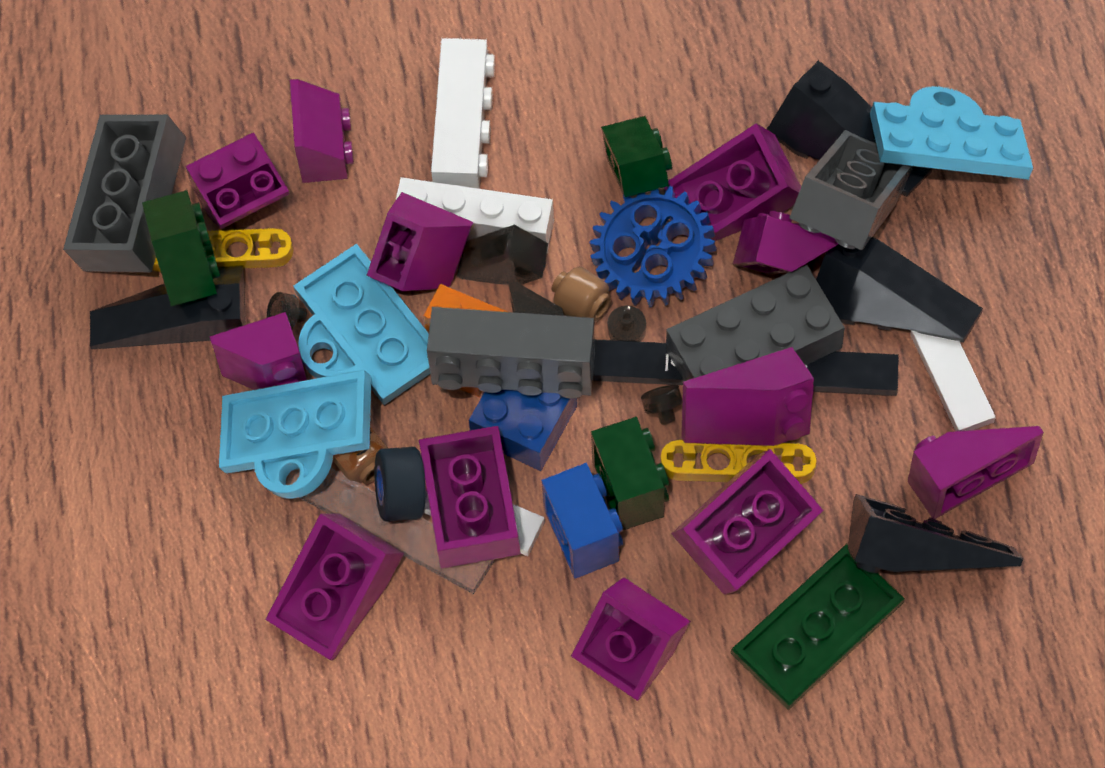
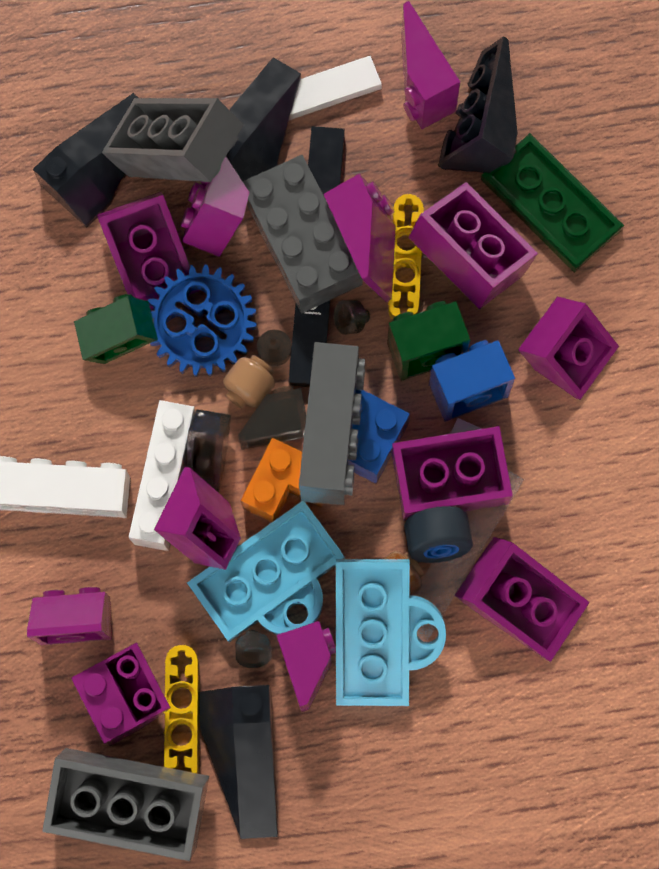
camera: 90 degrees left, 10 degrees up
dark green brick [142,190,220,306] -> none
medium azure plate [870,87,1033,180] -> none

